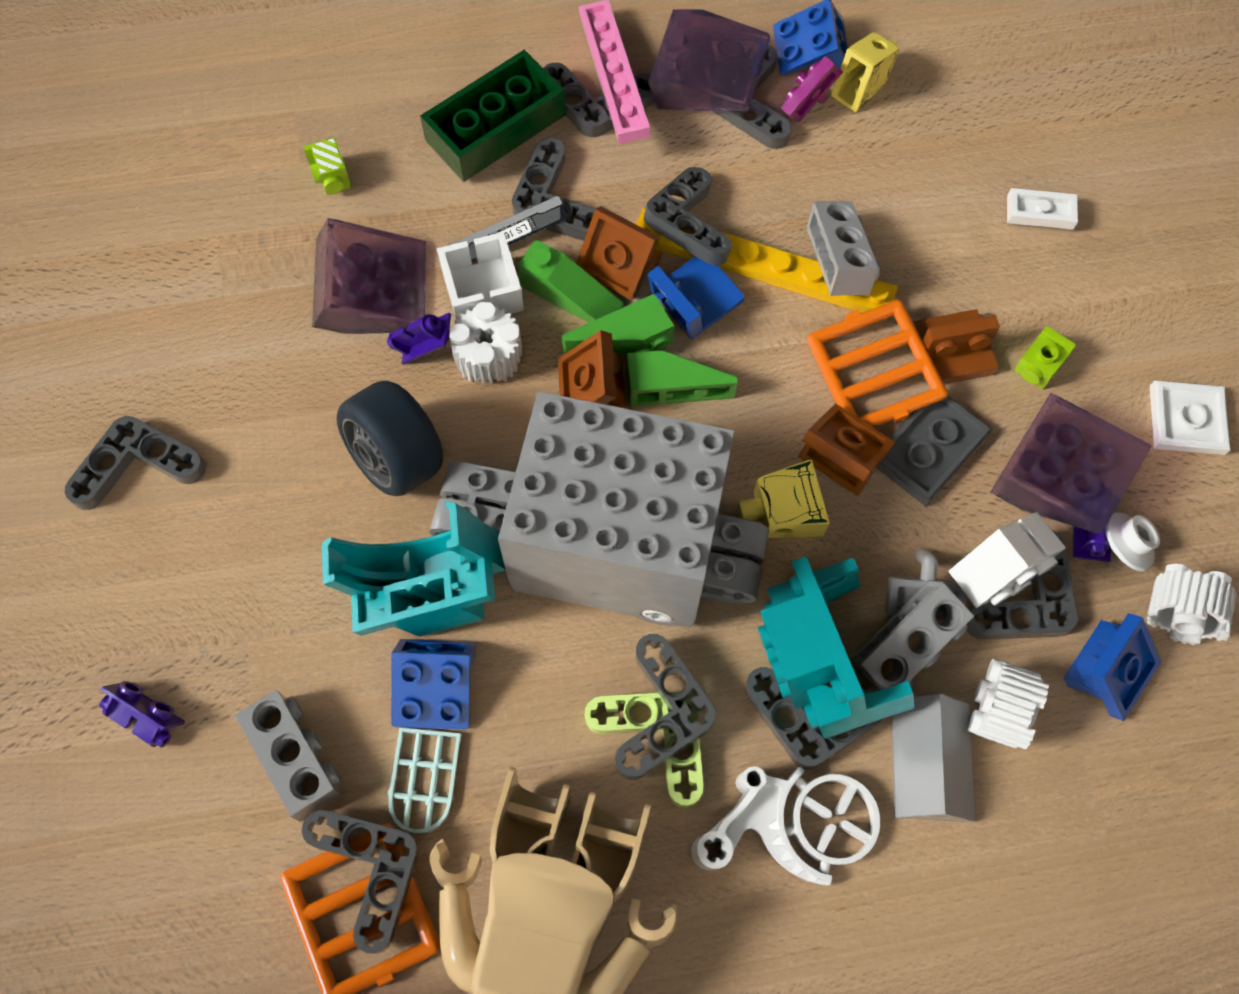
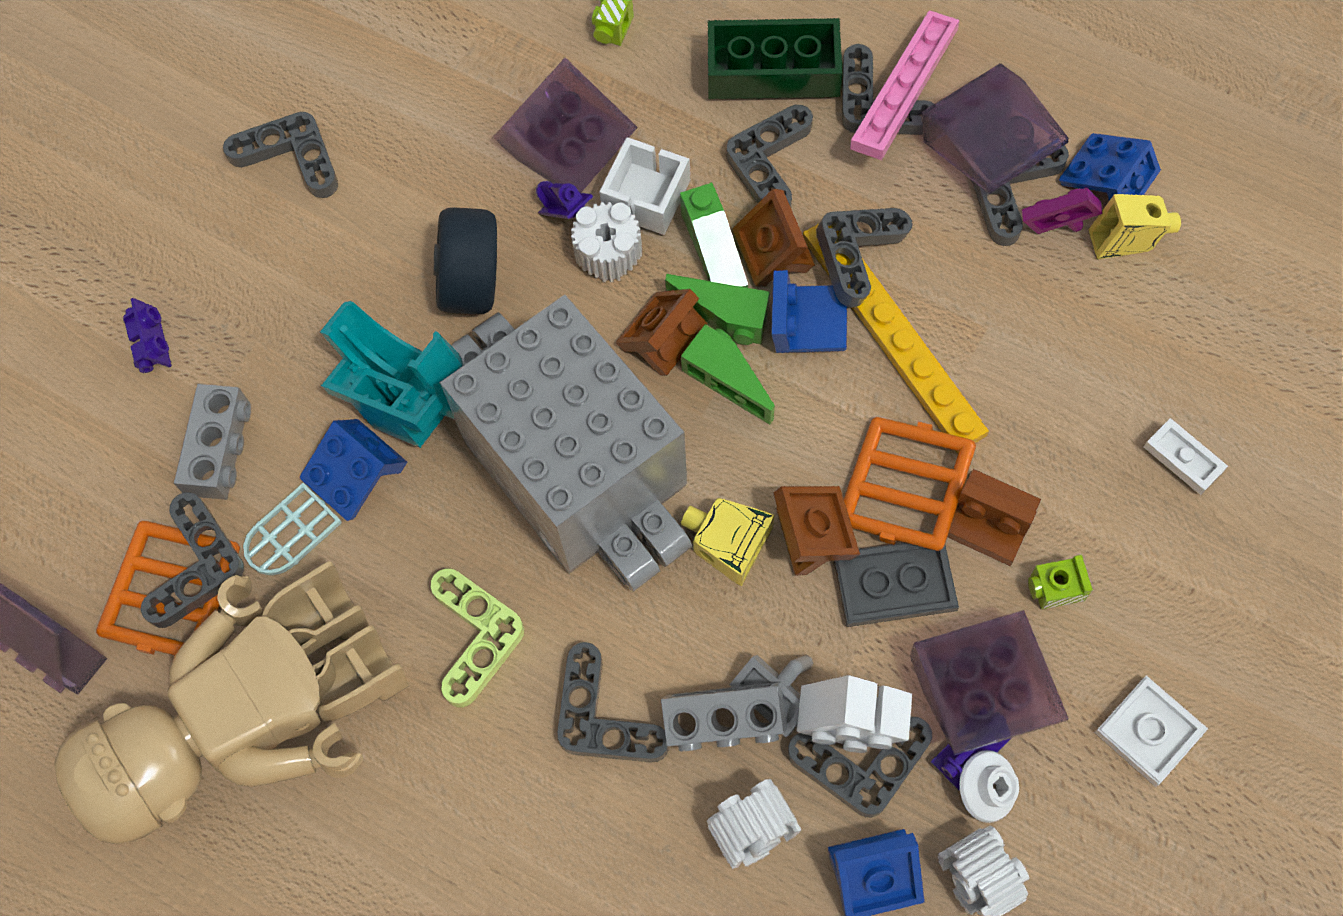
camera: 45 degrees right, 0 degrees up
sticker [447,196,568,262] -> none
dark grey beam [615,634,716,780] -> none
white piece [691,766,880,886] -> none
teal piece [757,556,914,739] -> none
light grey brick [806,201,880,296] -> none
light grey slope [891,694,975,823] -> none

